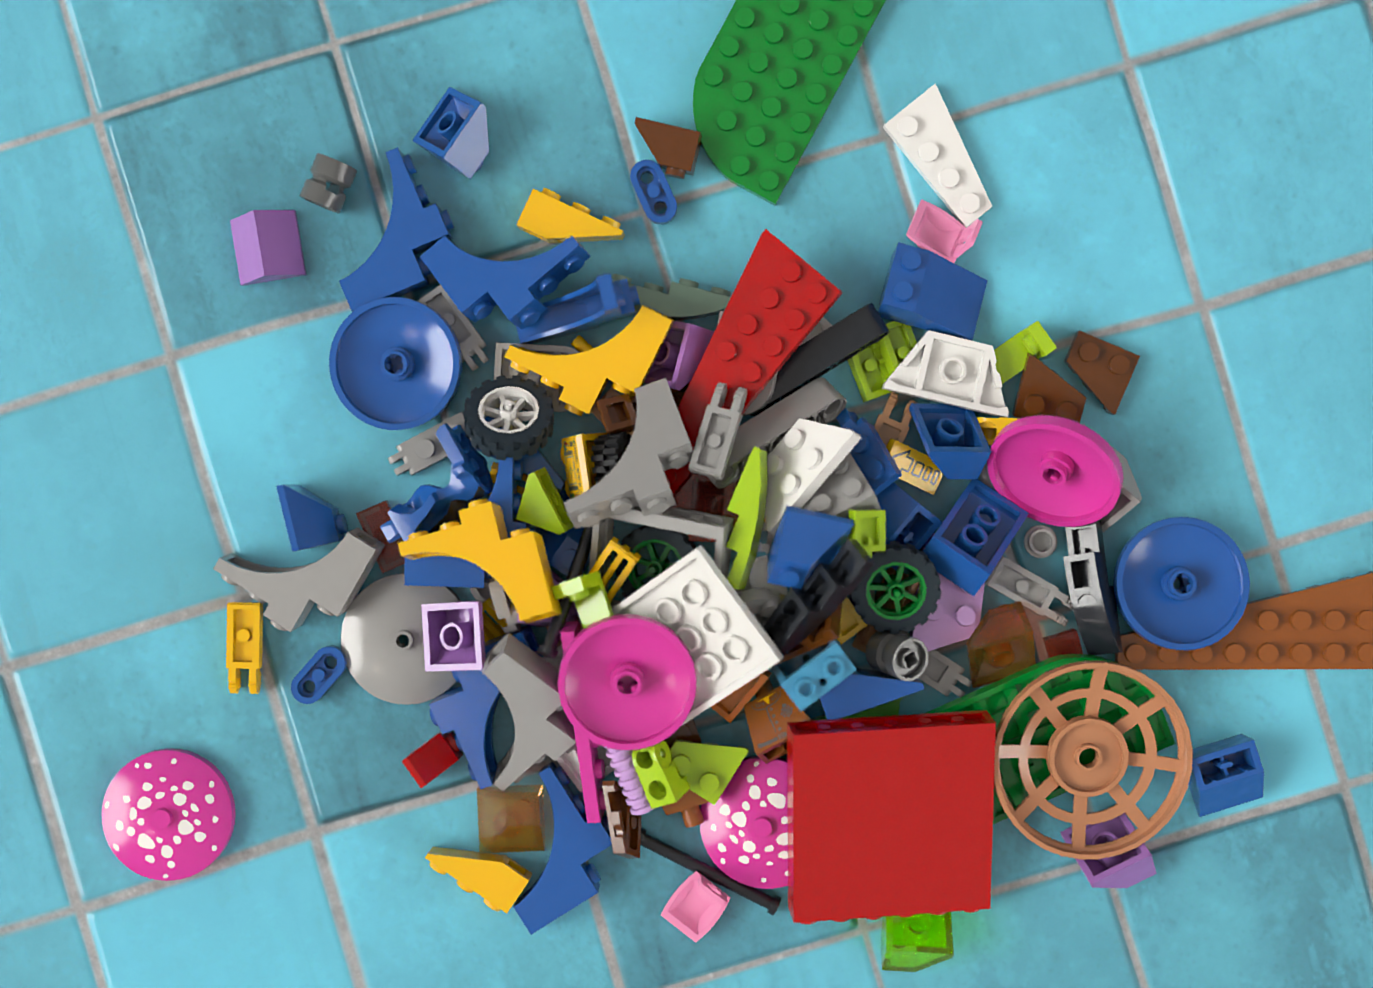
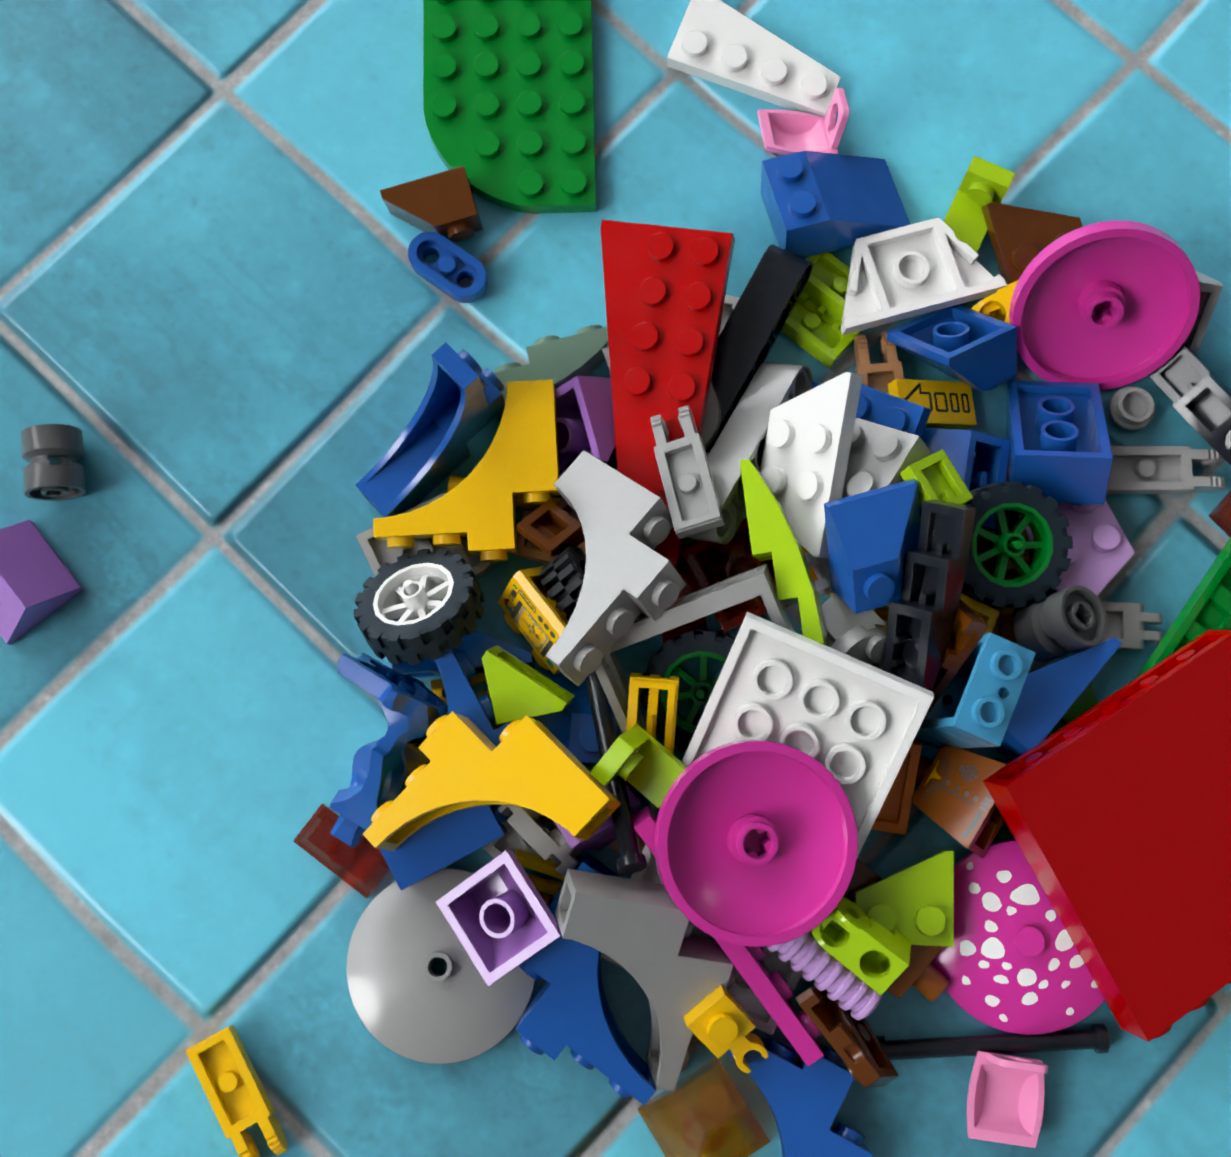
camera: 25 degrees left, 10 degrees down
light grey arch [213,528,386,632] -> none
blue slope [276,484,348,552] -> none
blue plate [291,645,347,704] -> none
blue dish [329,297,462,430] -> none
blue arch [339,147,455,312] -> none
light grey hinge [387,412,471,476] -> none
red slope [402,731,463,788] -> none
blue slope [412,87,489,179] -> none
light grey hinge [418,285,489,371] -> none
blue arch [420,235,591,330] -> none
yellow slope [516,188,625,243] -> none
clear orange slope [966,601,1036,688] -> none
reddish brown wing [1064,330,1140,415] -> none
none -> yellow plate [683,985,768,1074]

